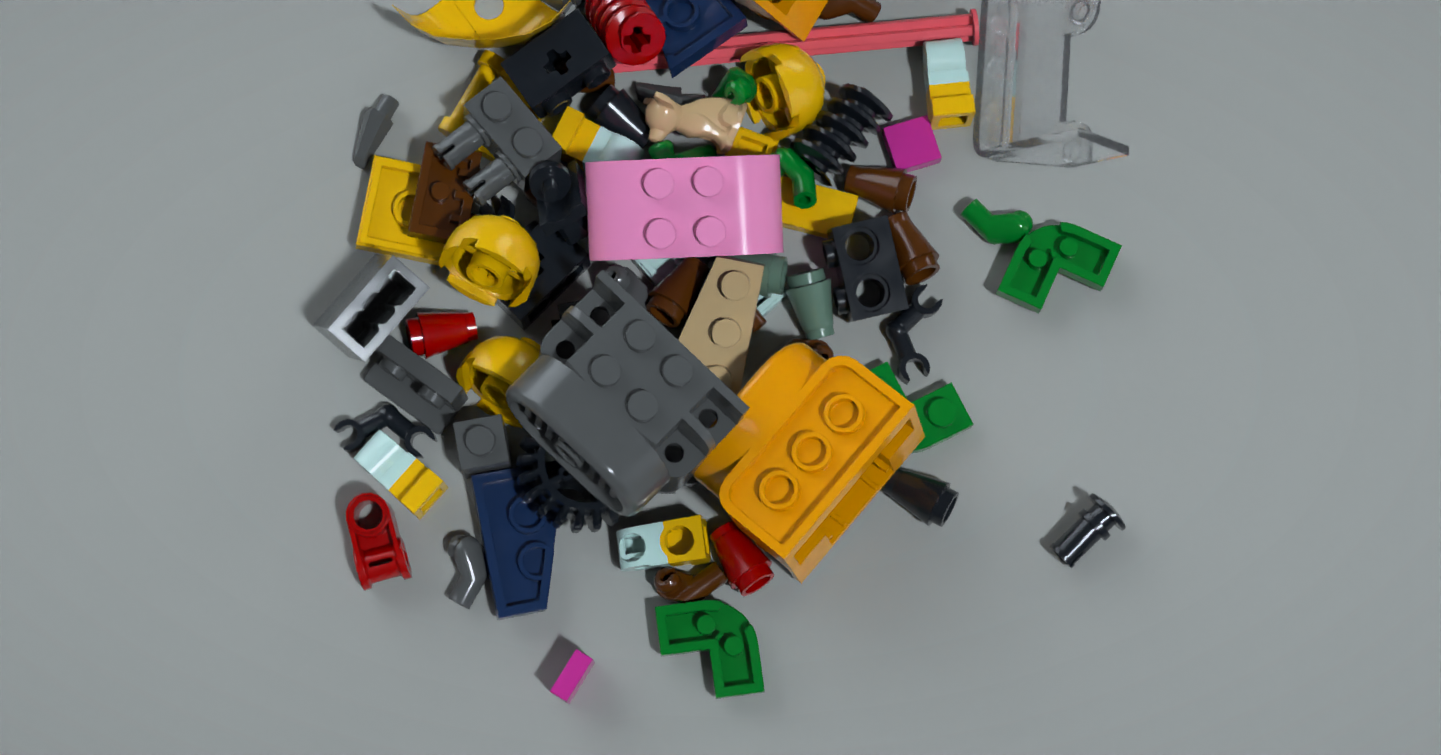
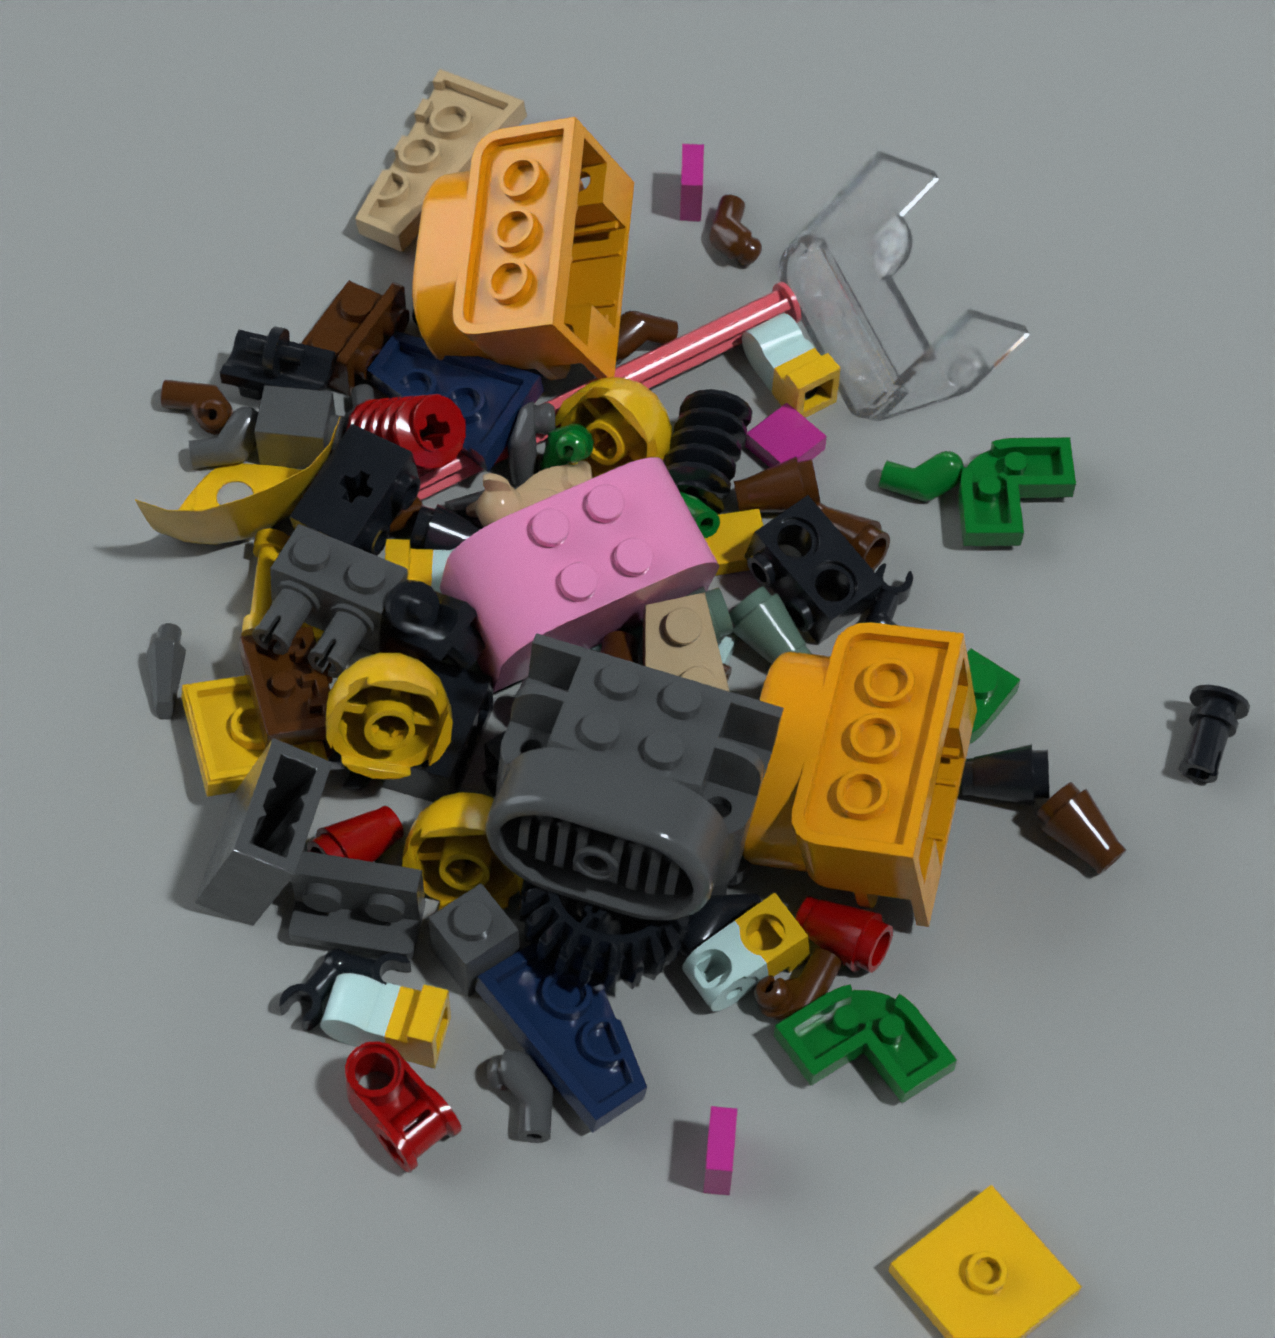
camera: 25 degrees left, 20 degrees down
none -> dark grey arm [507,401,556,486]
none -> black arm [680,893,761,959]
none -> reddish brown cone [1035,782,1127,875]

